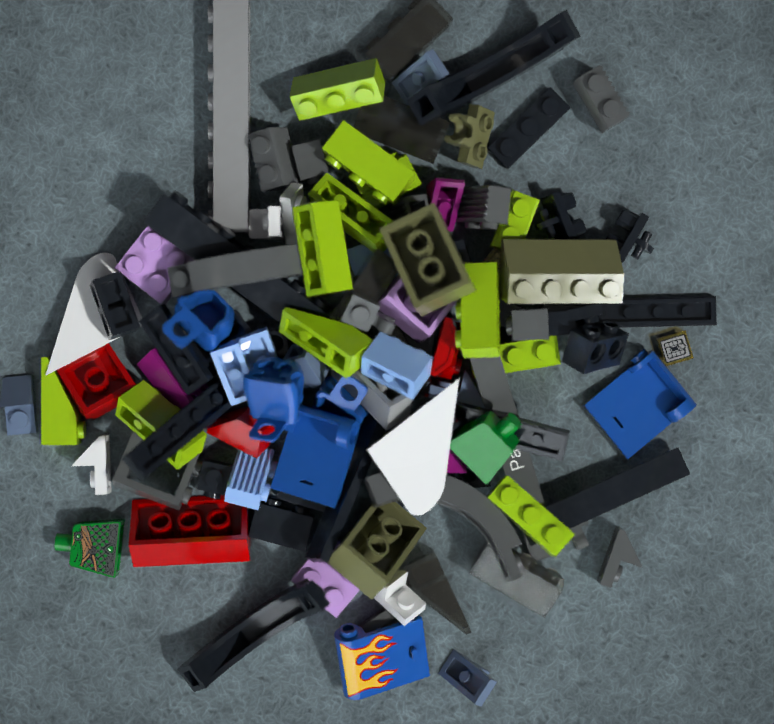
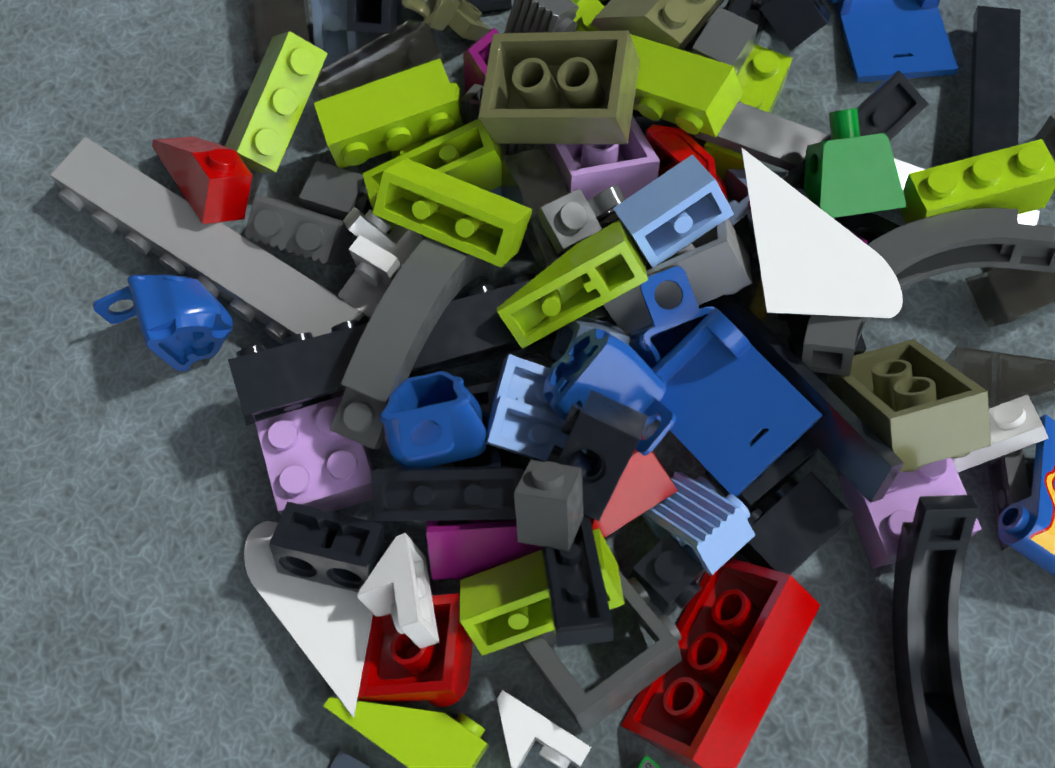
camera: 55 degrees left, 20 degrees down
none -> blue piece [93,275,233,371]
none -> red slope [152,137,253,224]
none -> white slope [357,533,439,649]
none -> dark grey brick [514,460,584,551]
none -> black brick [546,390,648,521]

